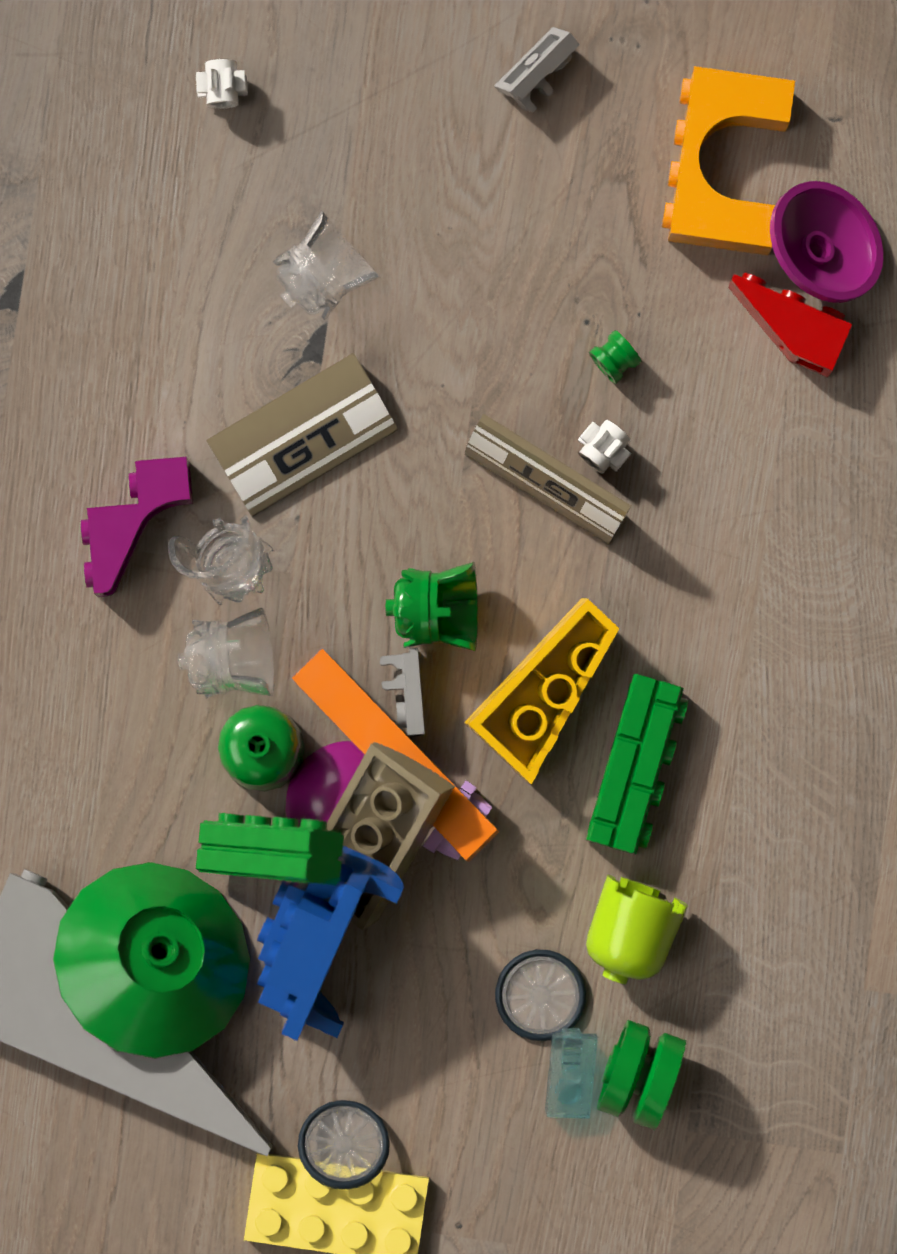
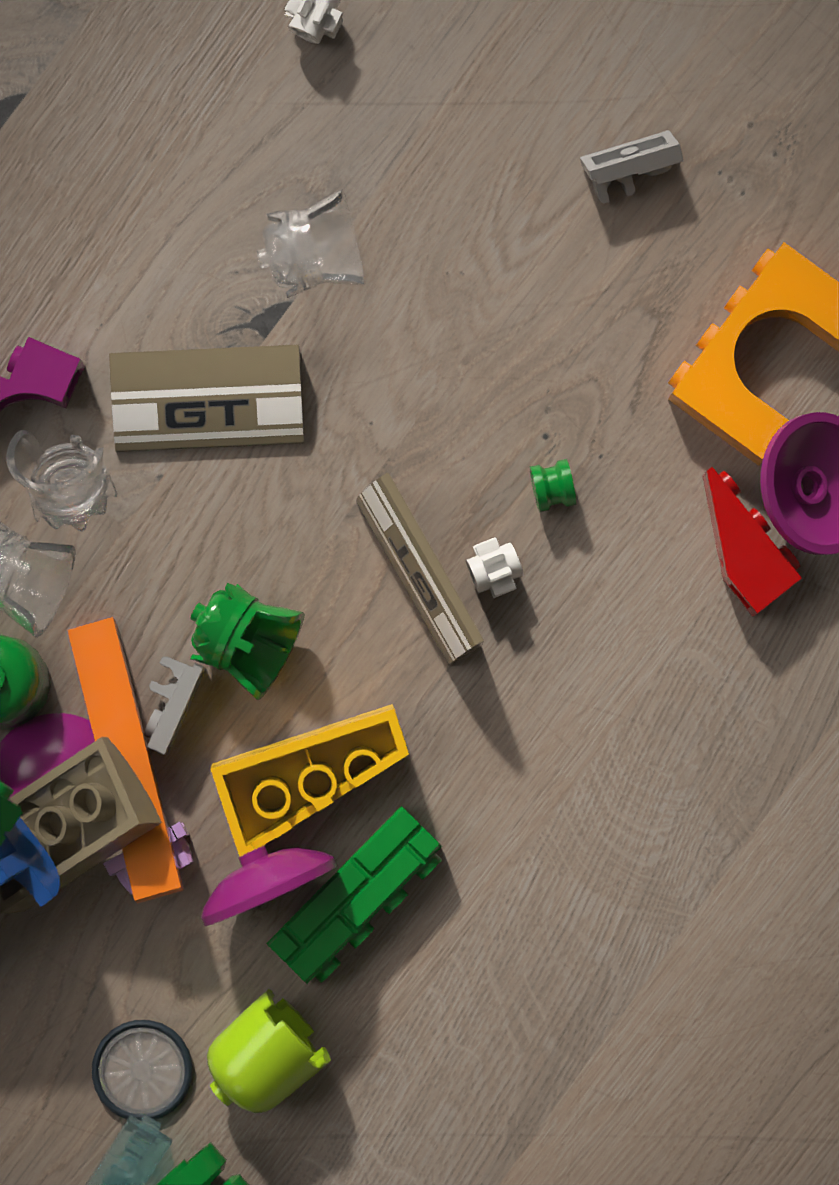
camera: 25 degrees right, 0 degrees up
none -> magenta dish [201,845,337,926]

